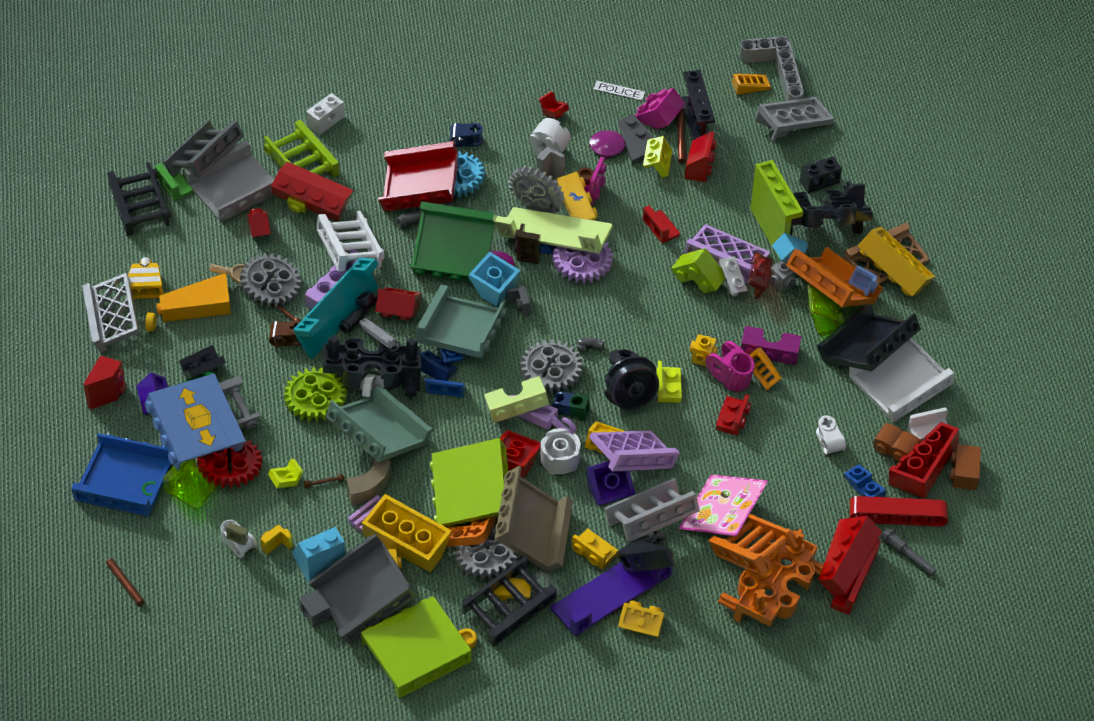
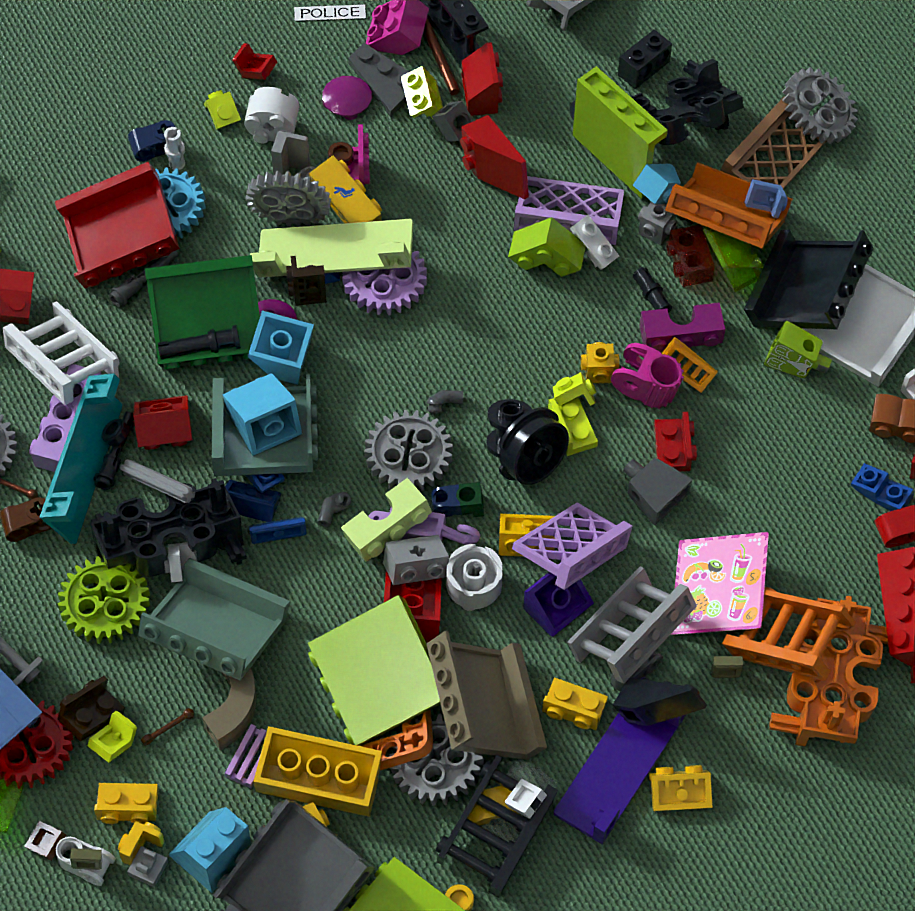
camera: 20 degrees left, 10 degrees up
dark grey bracket [507,286,531,316] -> none
red panel [643,205,680,244] -> none
clear red panel [748,253,772,299] -> none
white piece [816,415,846,455] -> none
yellow slope [858,226,936,296] -> none
none -> plate [24,821,67,861]
none -> dark brown bracket [57,676,125,742]
none -> yellow bracket [94,783,159,824]
none -> light grey tile [127,846,168,888]
none -> black pin [158,325,241,360]
none -> white pin [164,127,185,170]
none -> neon yellow bracket [204,90,241,130]
none -> medium azure slope [222,373,302,456]
none -> dark grey arm [317,492,351,527]
none -> light grey brick [383,535,449,585]
none -> dark grey brick [432,101,474,142]
none -> red slope [460,115,529,199]
none -> white plate [505,779,547,819]
none -> neon yellow bracket [553,372,597,406]
none -> dark grey torso [623,458,692,525]
none -> black pin [633,267,672,313]
none -> clear red brick [666,225,715,287]
none -> olive tile [711,656,743,678]
none -> lime torso [764,321,832,378]
none -> light grey gear [782,67,858,144]

